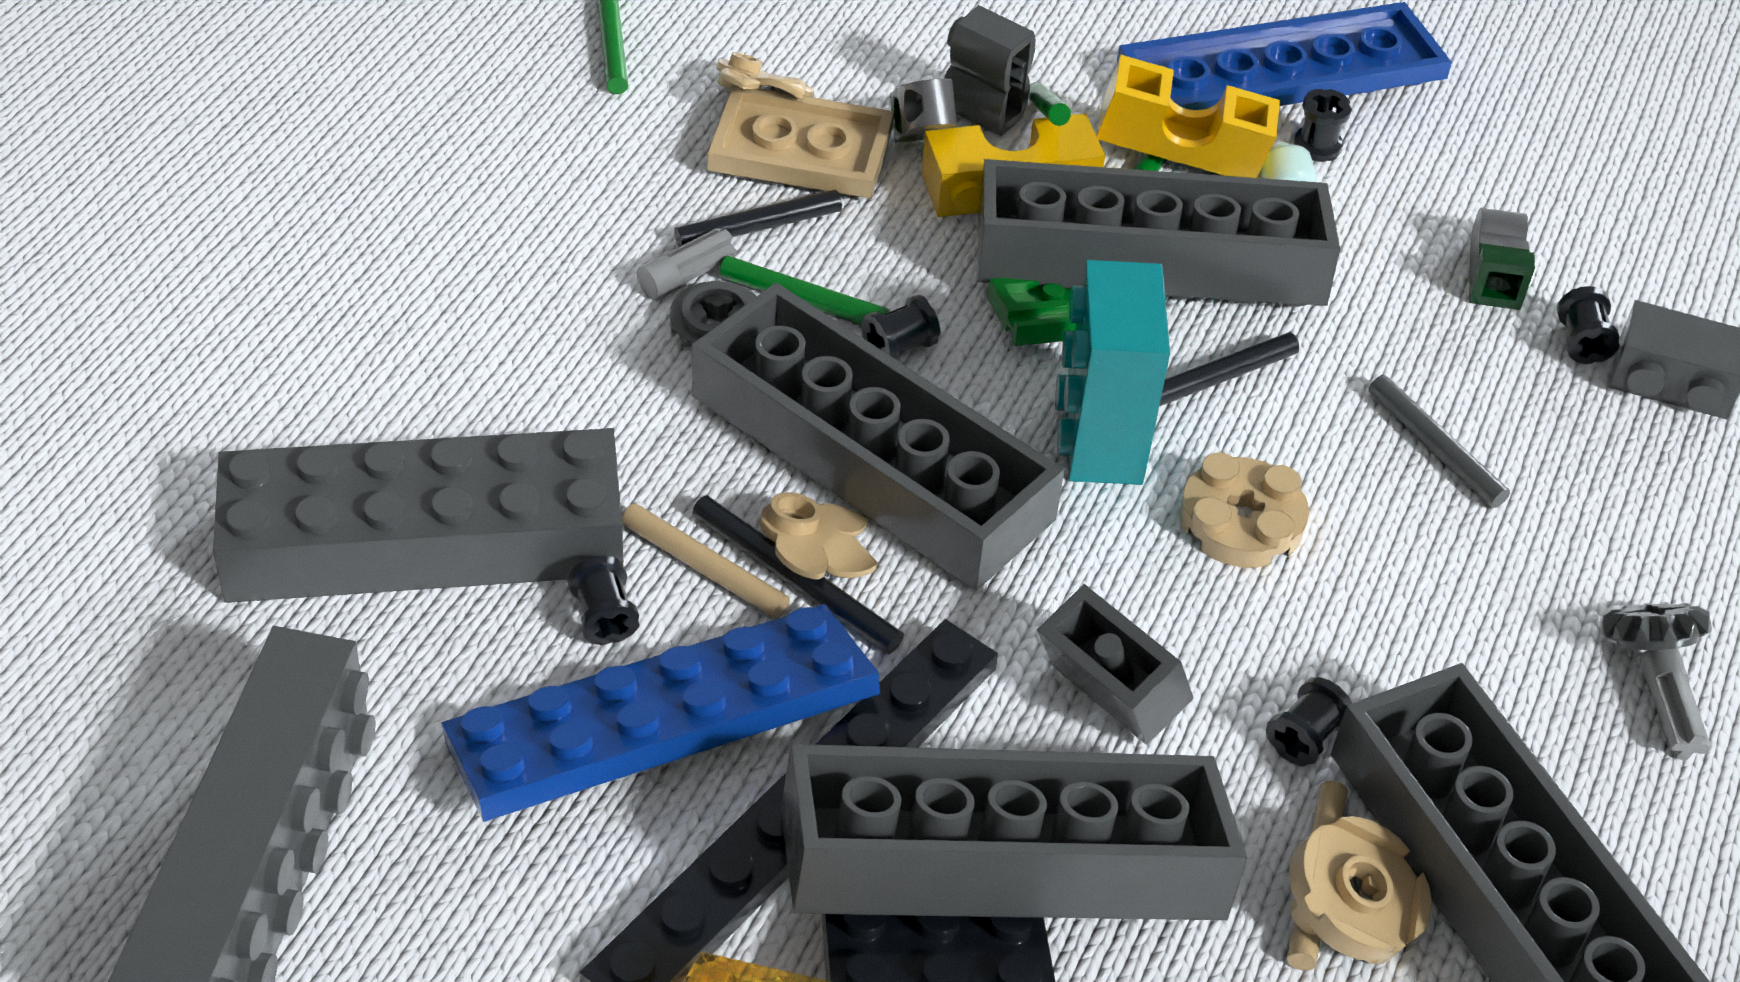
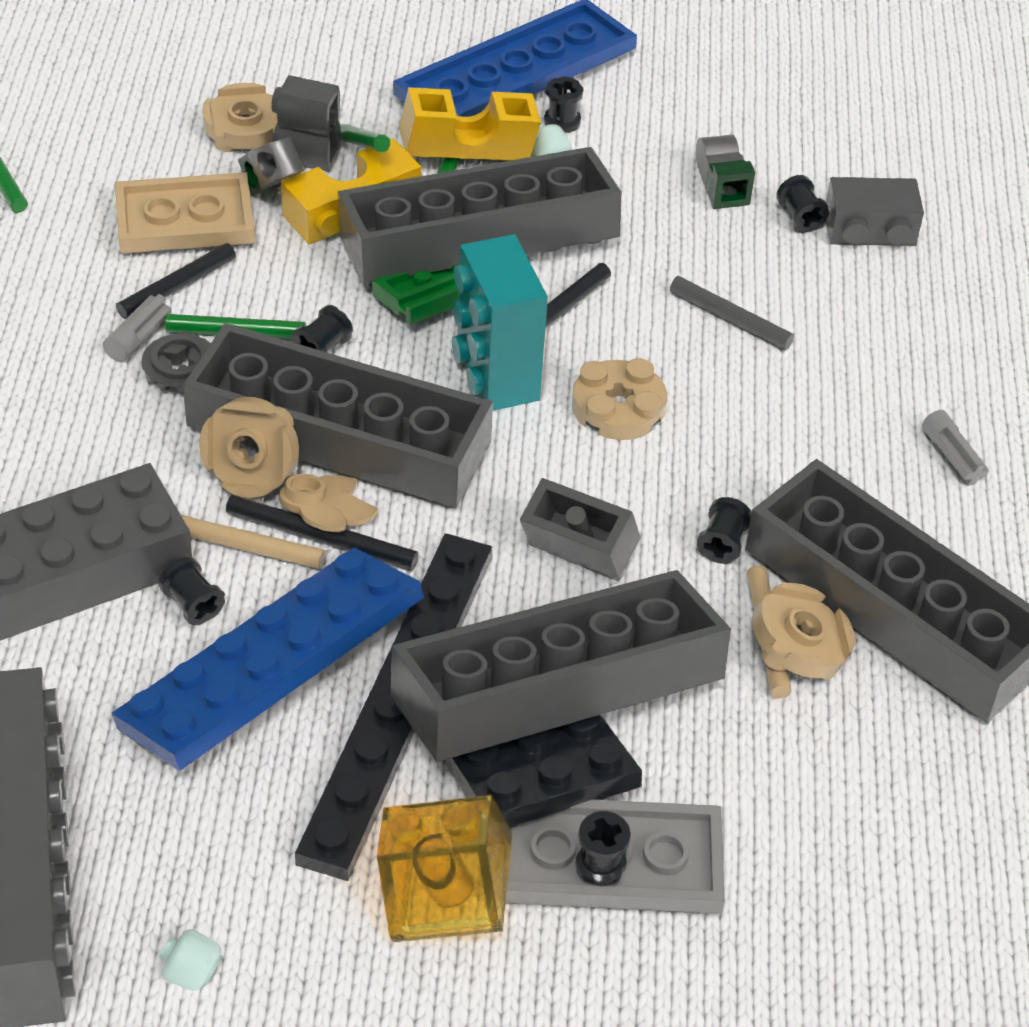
camera: 20 degrees left, 0 degrees up
tan plate [716,52,814,99] -> none
dark grey gear [1602,602,1712,650] -> none
none -> tan plate [199,397,299,498]
none -> tan plate [202,83,278,152]

